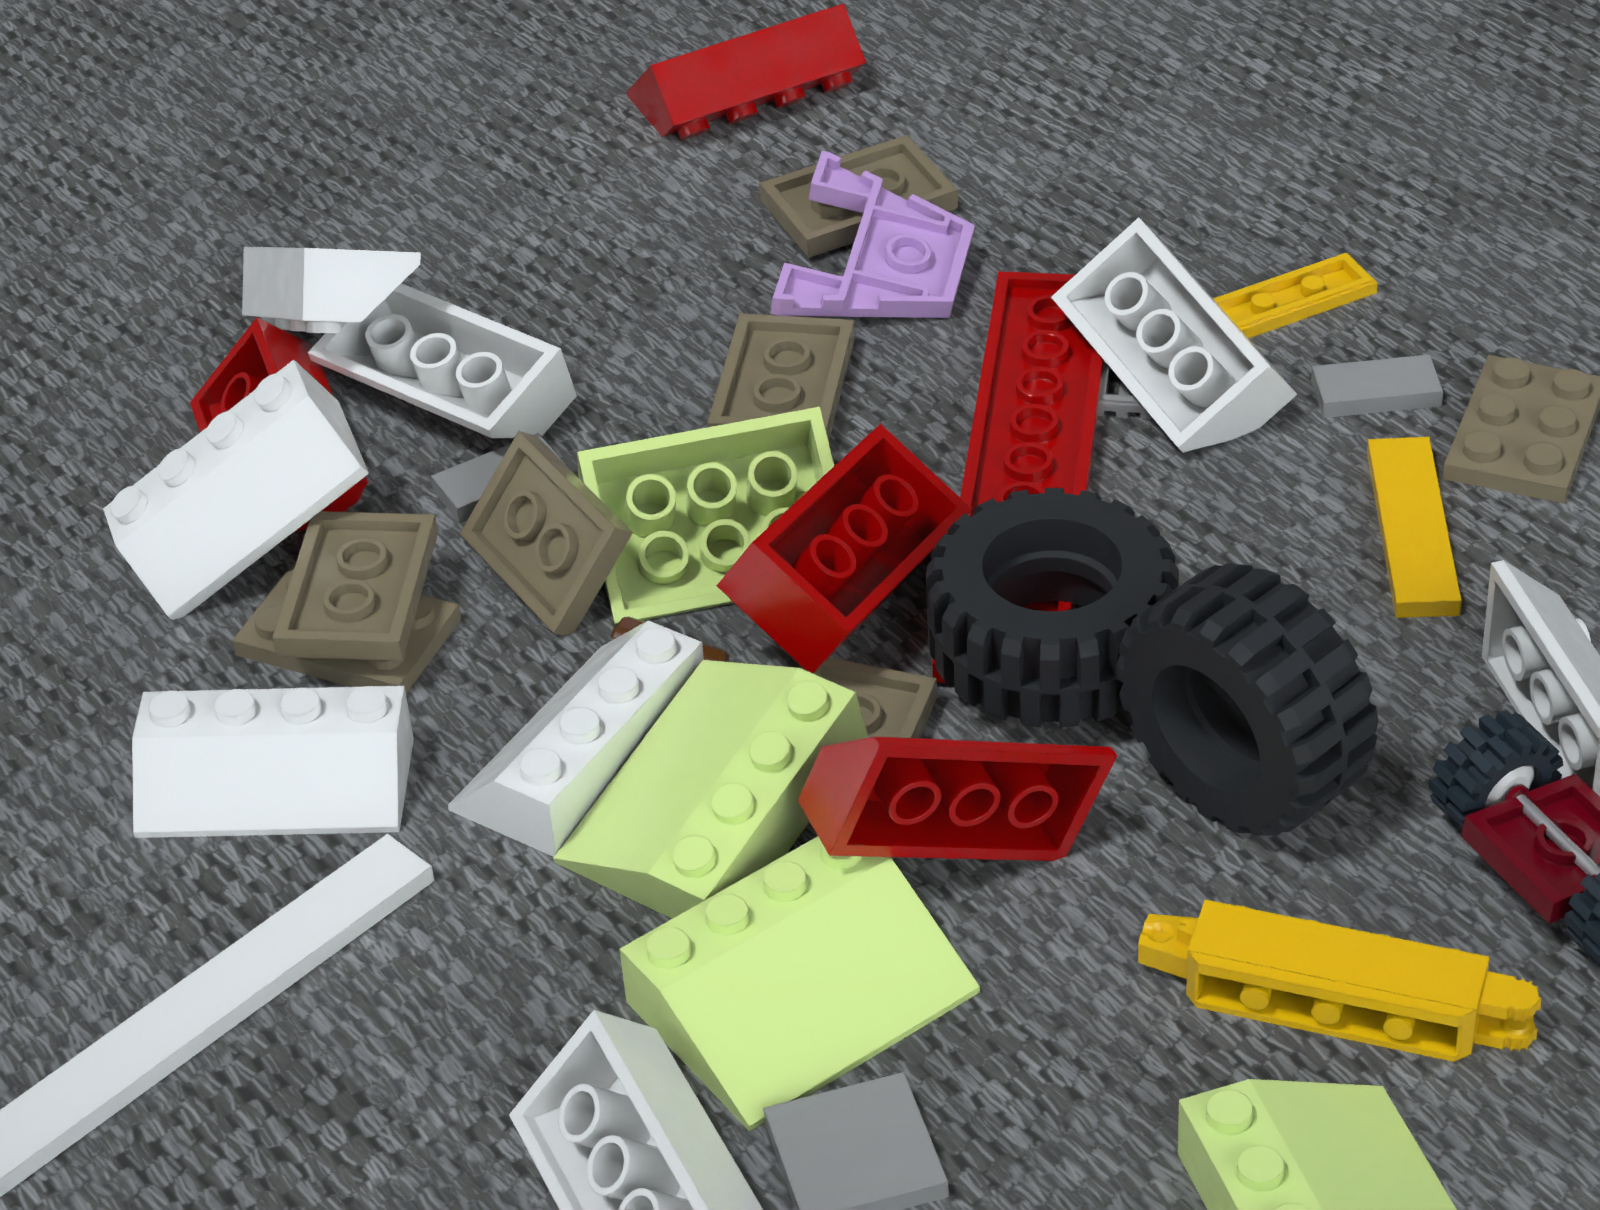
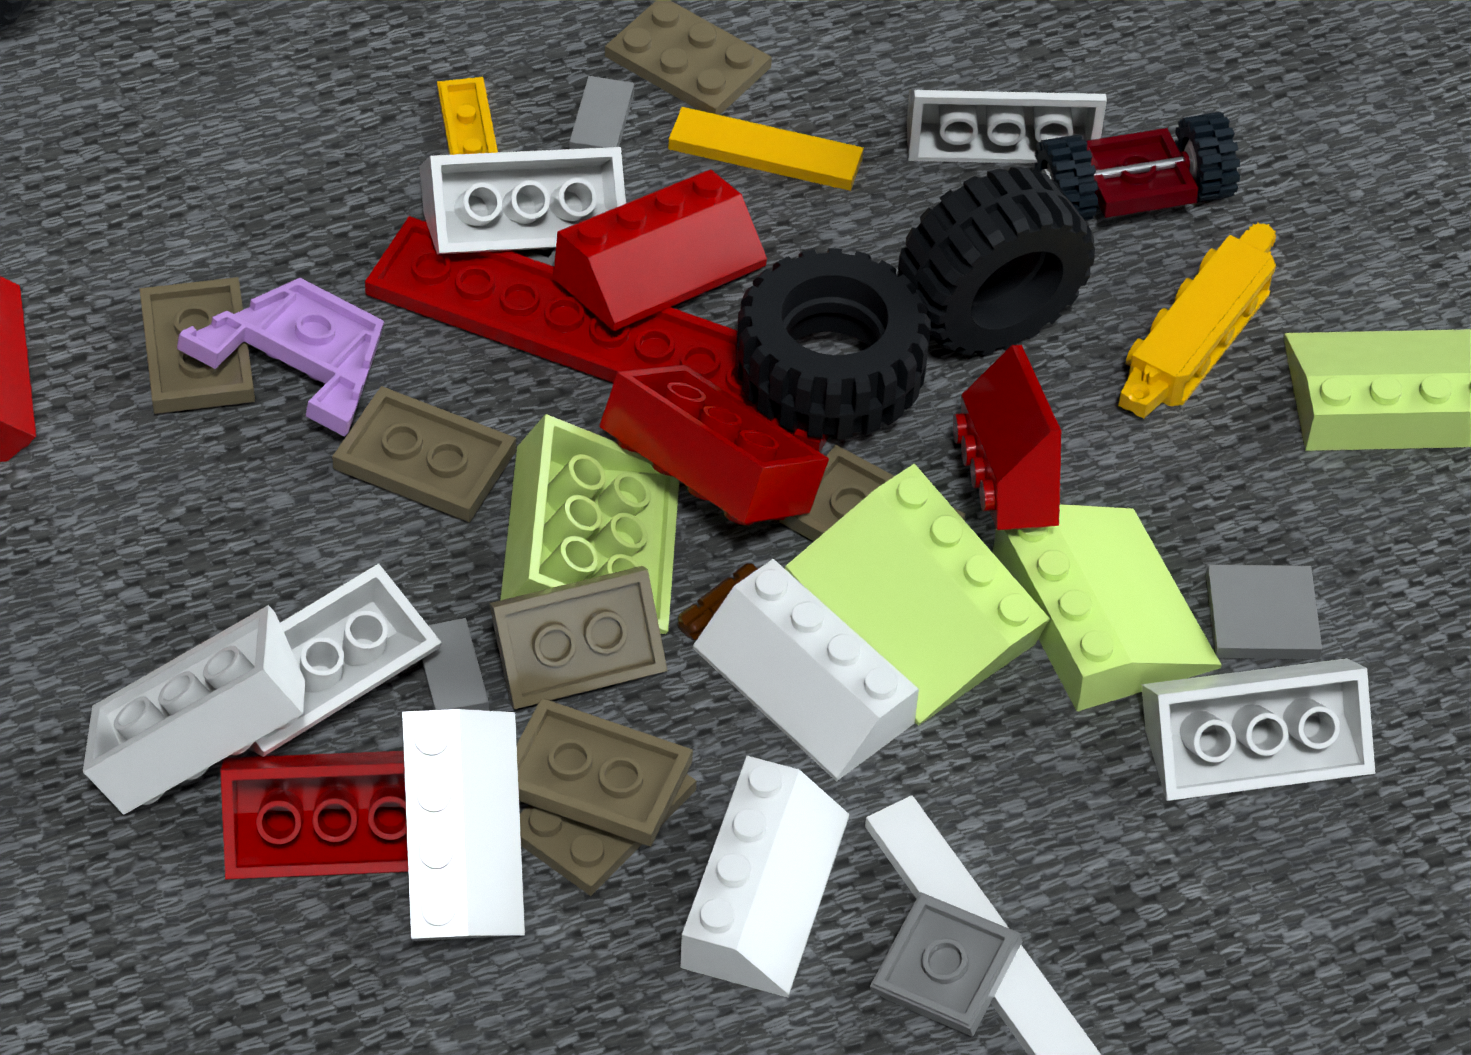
camera: 80 degrees left, 10 degrees up
none -> red slope [553,169,767,331]
none -> light grey tile [870,892,1023,1037]

